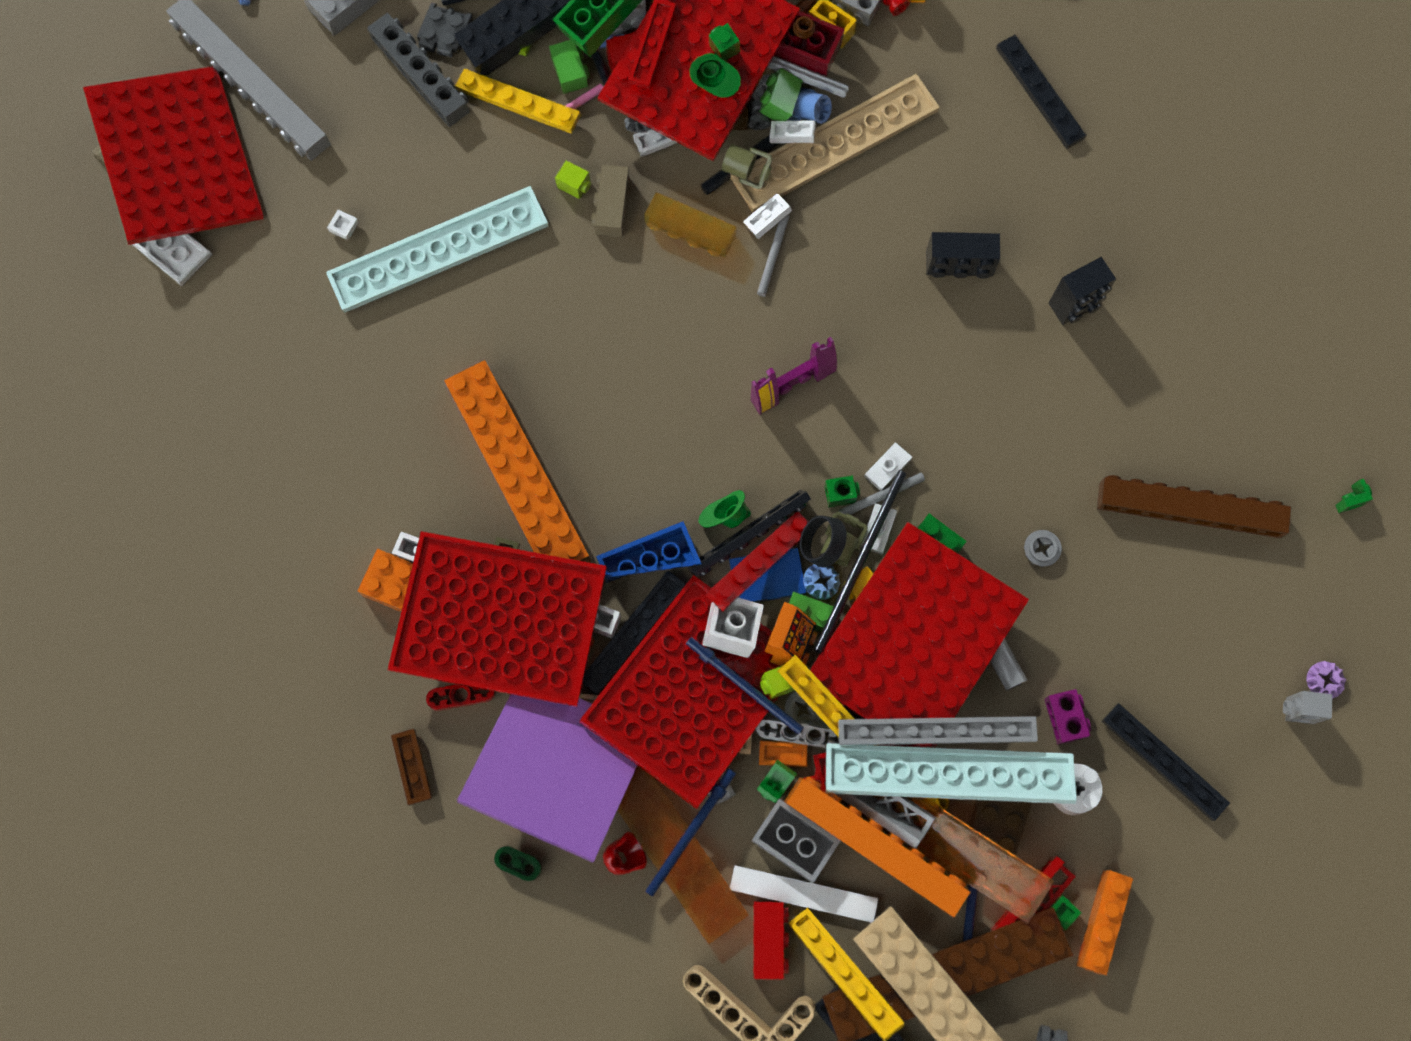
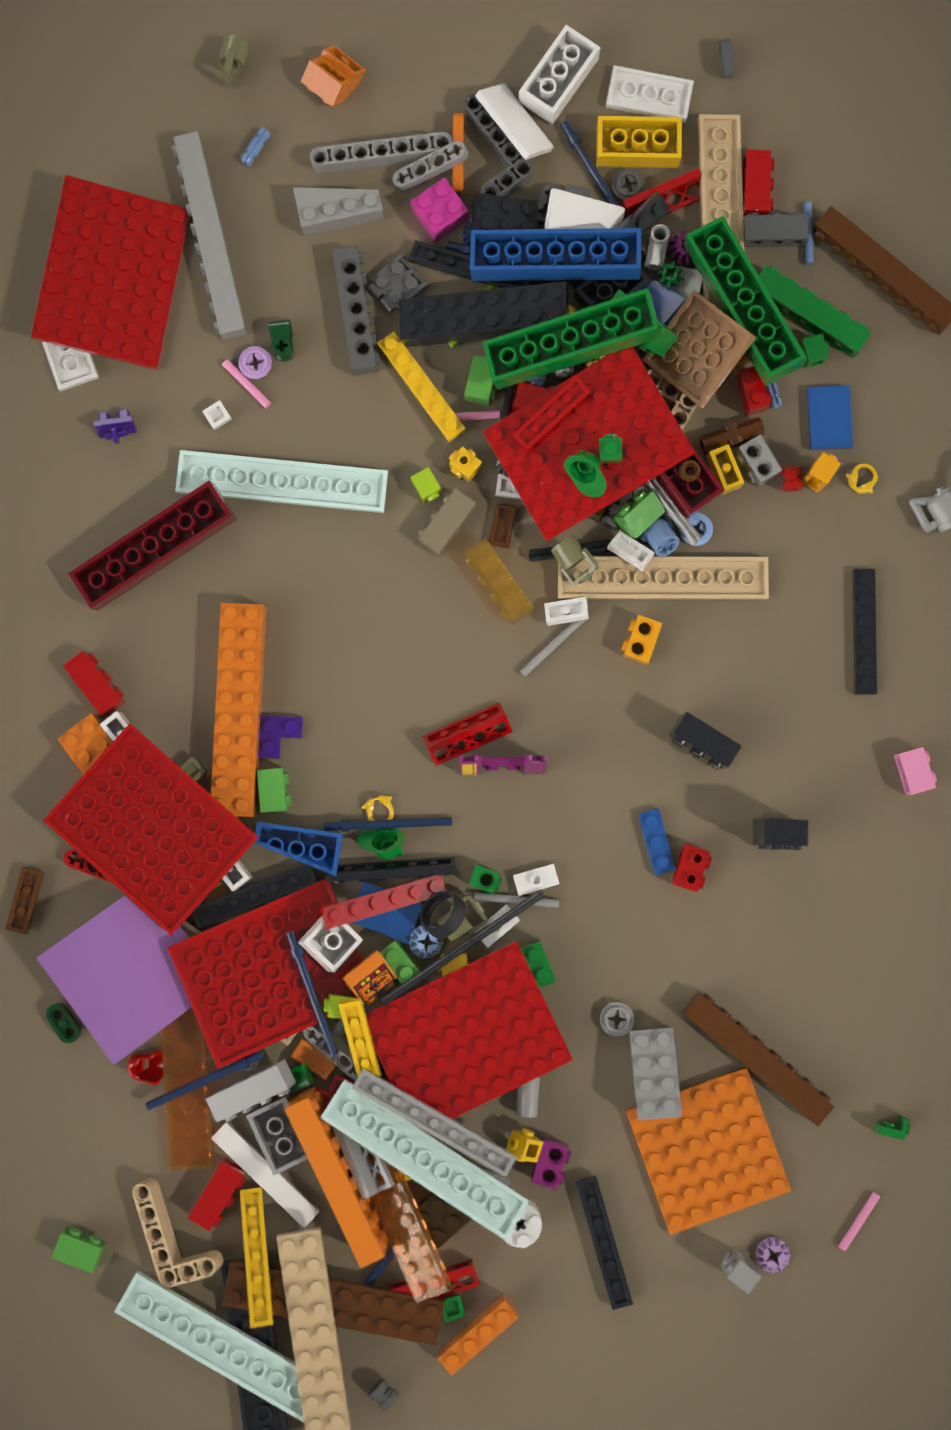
camera: 30 degrees right, 10 degrees up
none -> red brick [63,651,125,717]
none -> dark red brick [68,480,237,611]
none -> dark purple hips [94,409,137,444]
none -> light grey brick [206,1059,296,1122]
none -> bright pink bar [222,359,271,409]
none -> lavender gear [238,346,272,380]
none -> bright green brick [257,768,292,813]
none -> dark purple plate [258,715,303,759]
none -> dark green piece [268,319,294,362]
none -> dark blue bar [324,817,452,832]
none -> yellow piece [361,795,394,820]
none -> red fence [423,702,513,766]
none -> yellow brick [449,446,482,482]
none -> reddish brown tile [488,503,517,549]
none -> yellow brick [506,1128,544,1163]
none -> light orange brick [621,615,663,665]
none -> orange plate [626,1066,791,1235]
none -> light grey brick [629,1028,682,1120]
none -> blue plate [638,808,676,876]
none -> red brick [671,843,712,892]
none -> light blue gear [679,513,713,546]
none -> bright pink bar [838,1192,880,1251]
none -> bright pink brick [894,747,937,795]

